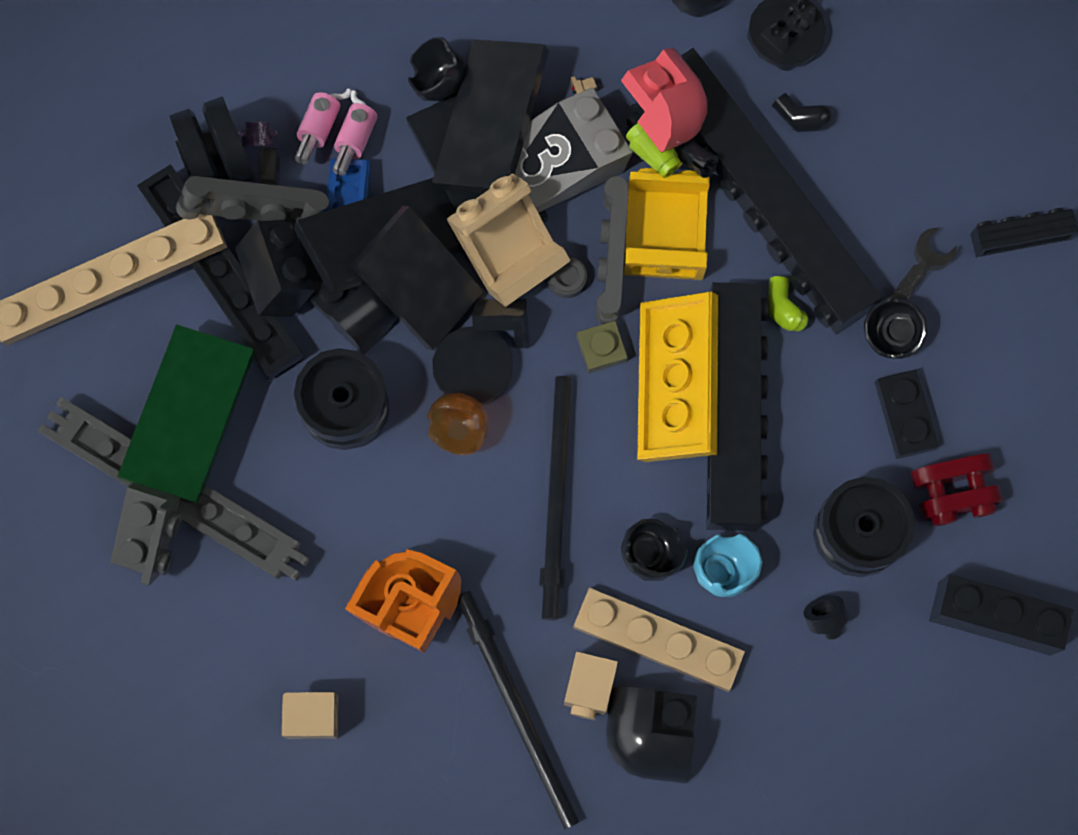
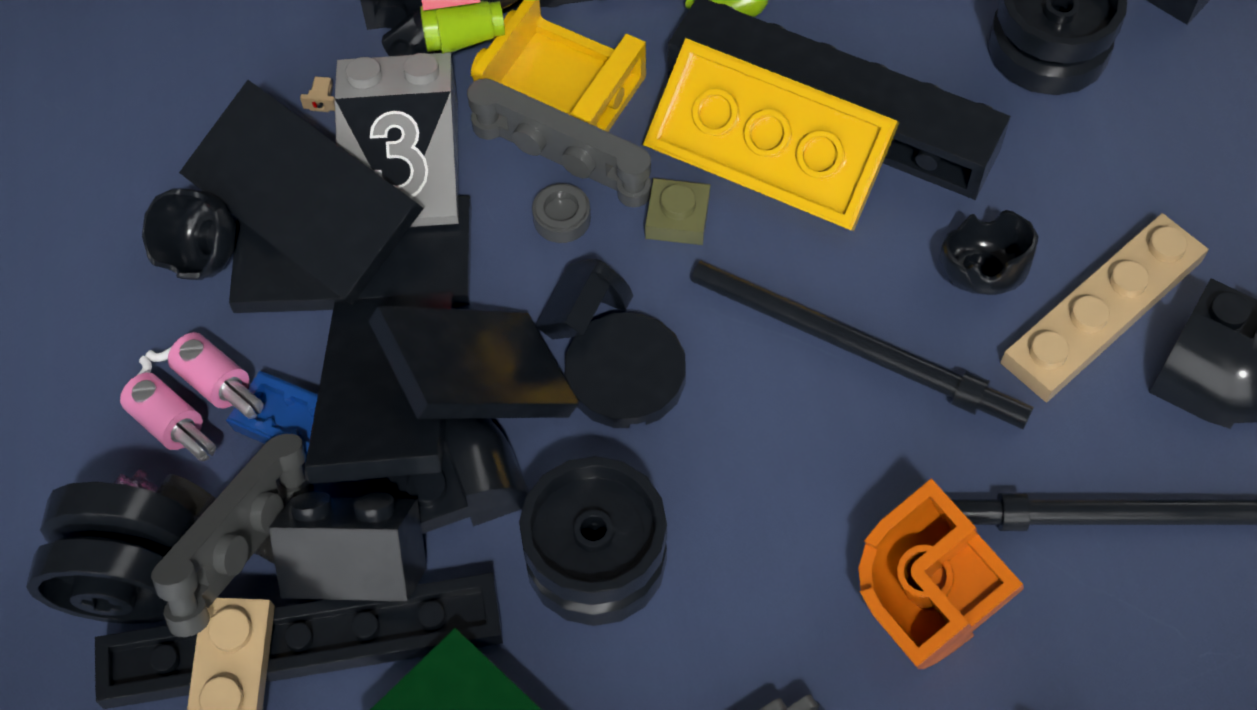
camera: 60 degrees left, 15 degrees down
clear orange hair [427,393,489,455] -> none
tan panel [447,173,570,307] -> none
tan brick [563,652,618,720] -> none
medium azure hair [693,534,763,597] -> none
black tile [803,595,849,640] -> none

